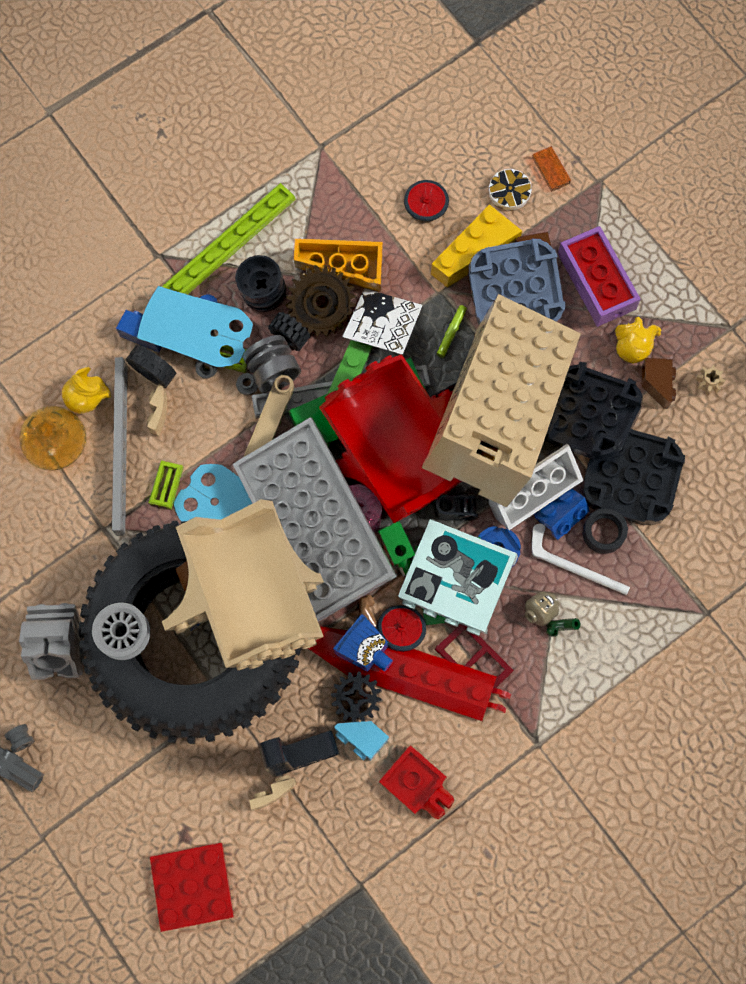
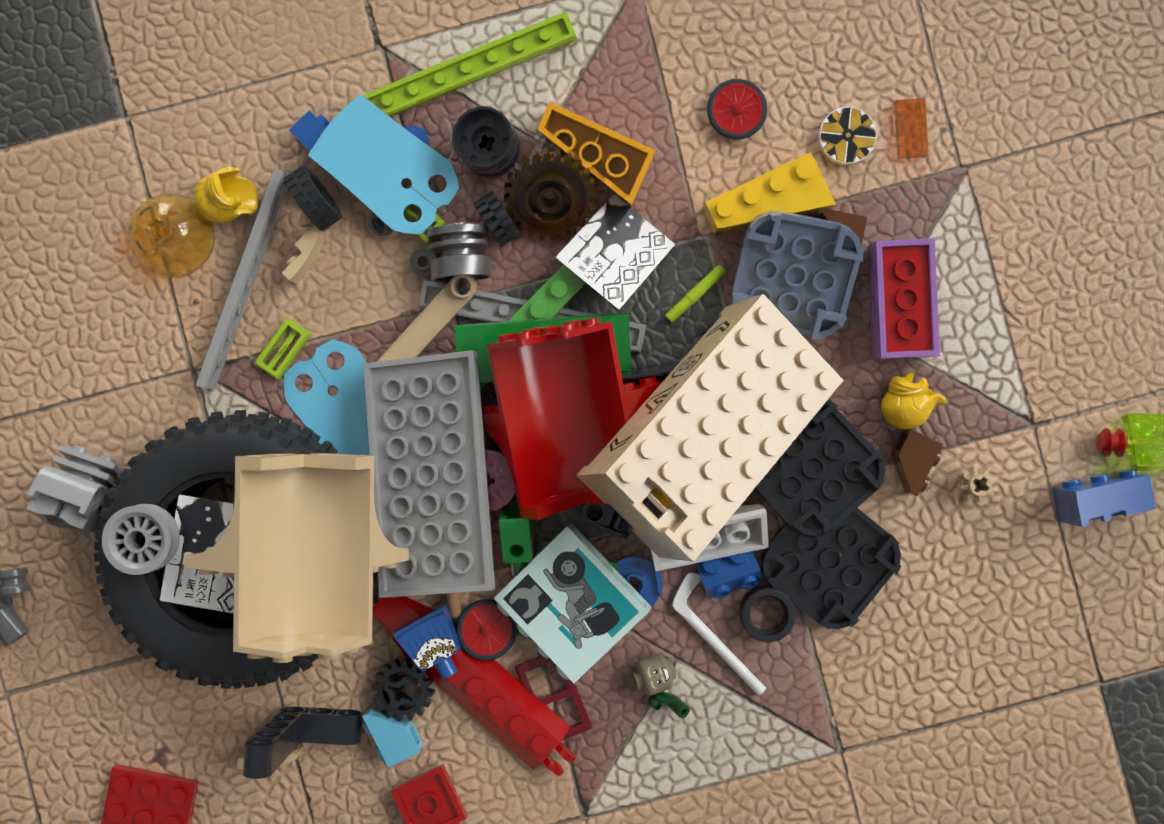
camera: 20 degrees right, 15 degrees up
none -> sticker [160,495,234,613]

